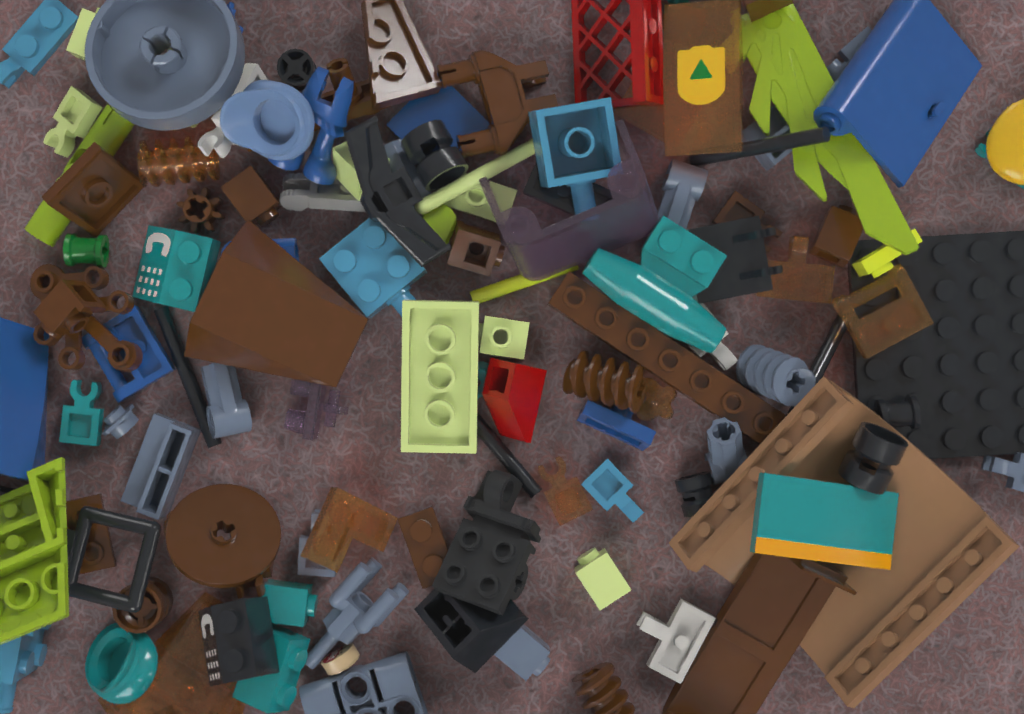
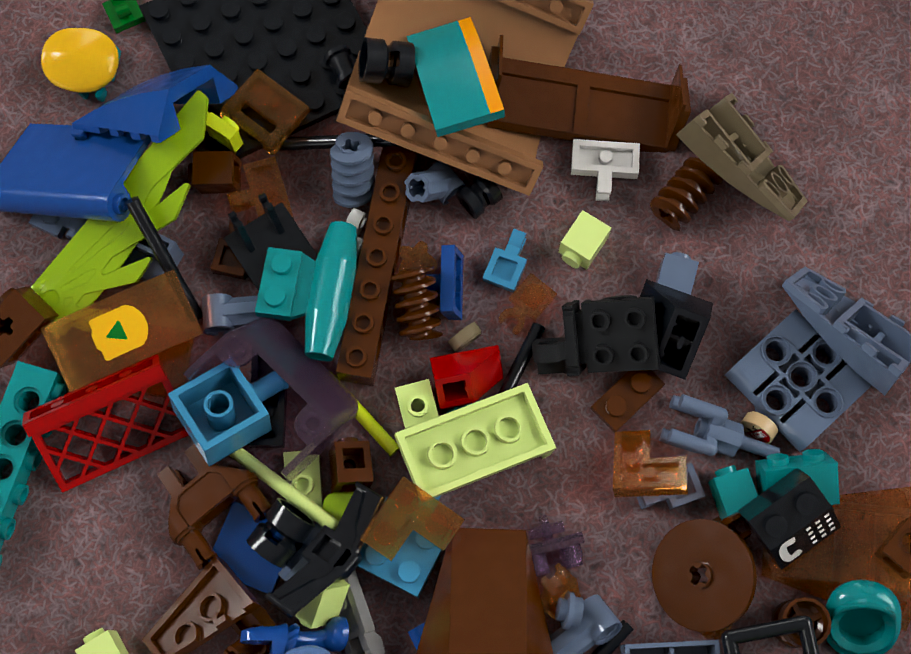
camera: 115 degrees left, 15 degrees down
none -> blue wedge [72,64,239,143]
none -> clear orange plate [359,476,465,561]
none -> dark tan tile [448,321,482,352]
none -> clear orange plate [541,563,581,620]
none -> sand blue plate [555,591,584,630]

